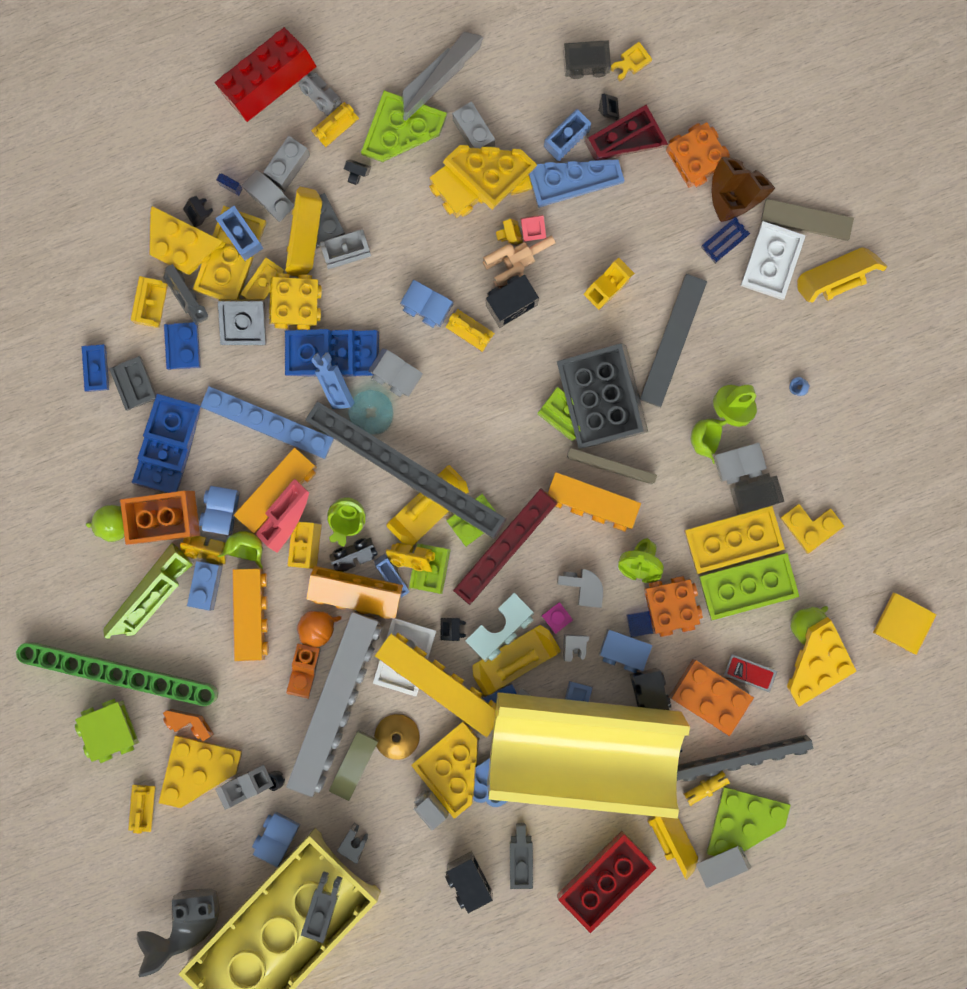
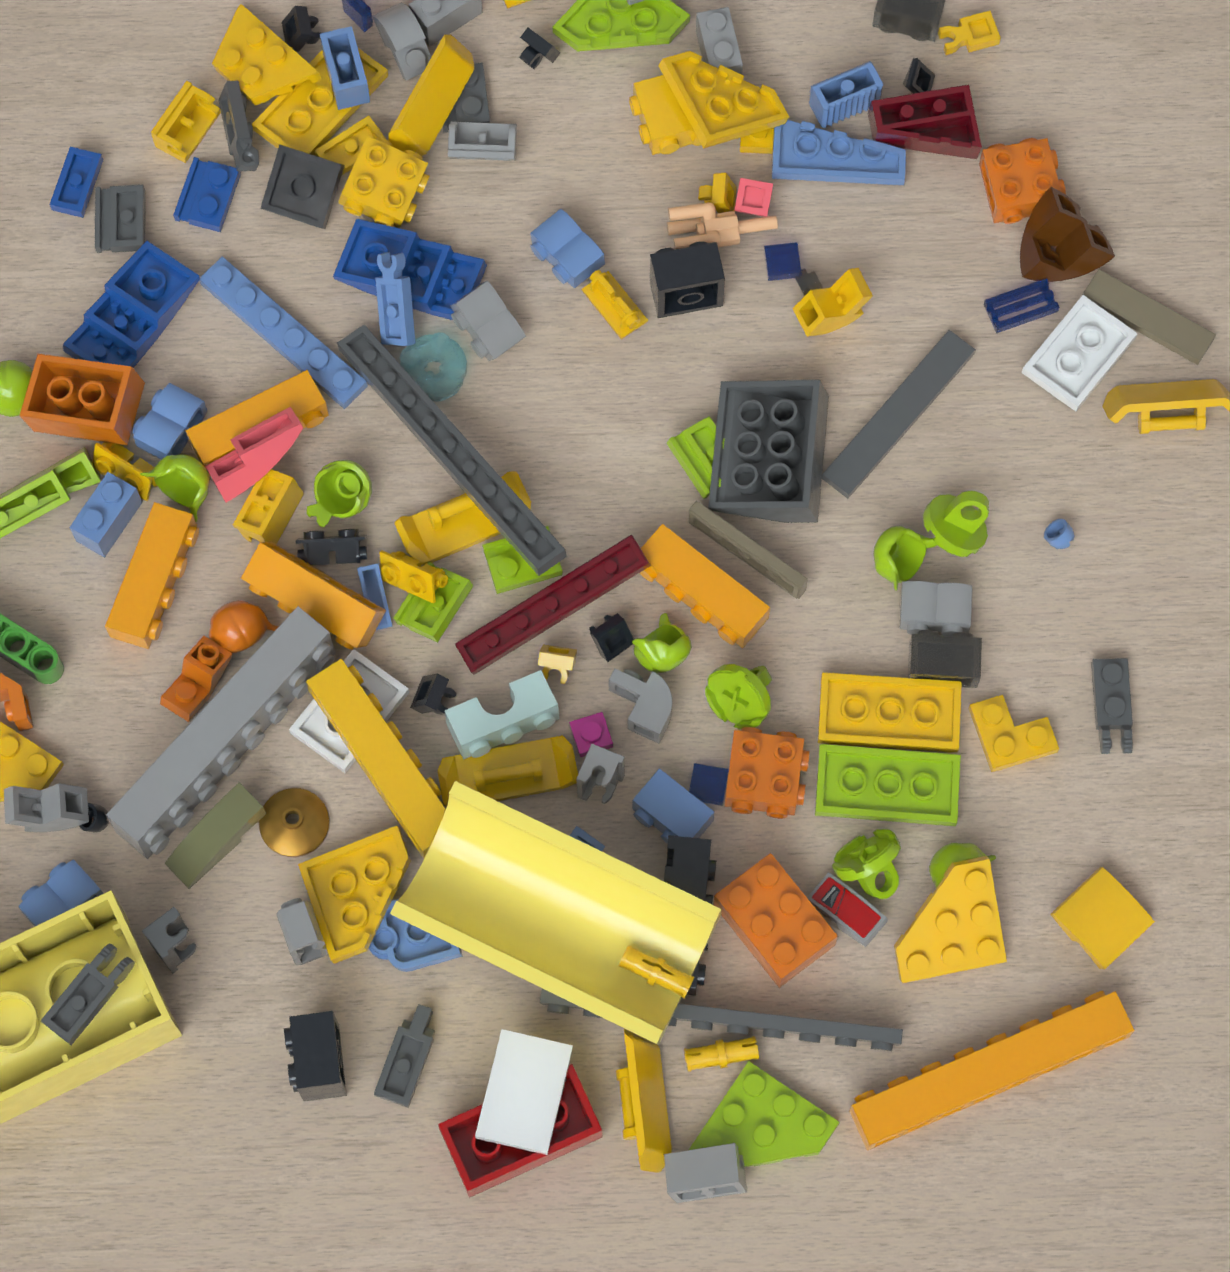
camera: 20 degrees right, 15 degrees down
none -> white tile [475,1029,573,1155]
none -> yellow tile [538,644,577,684]
none -> black tile [589,613,634,662]
none -> yellow pin [618,945,695,998]
none -> lime hair [632,613,692,673]
none -> clear blue tile [764,242,802,281]
none -> clear smoke plate [795,268,823,295]
none -> lime tile [832,829,901,899]
none -> light orange brick [849,990,1135,1151]
none -> dark grey hinge [1091,658,1133,754]

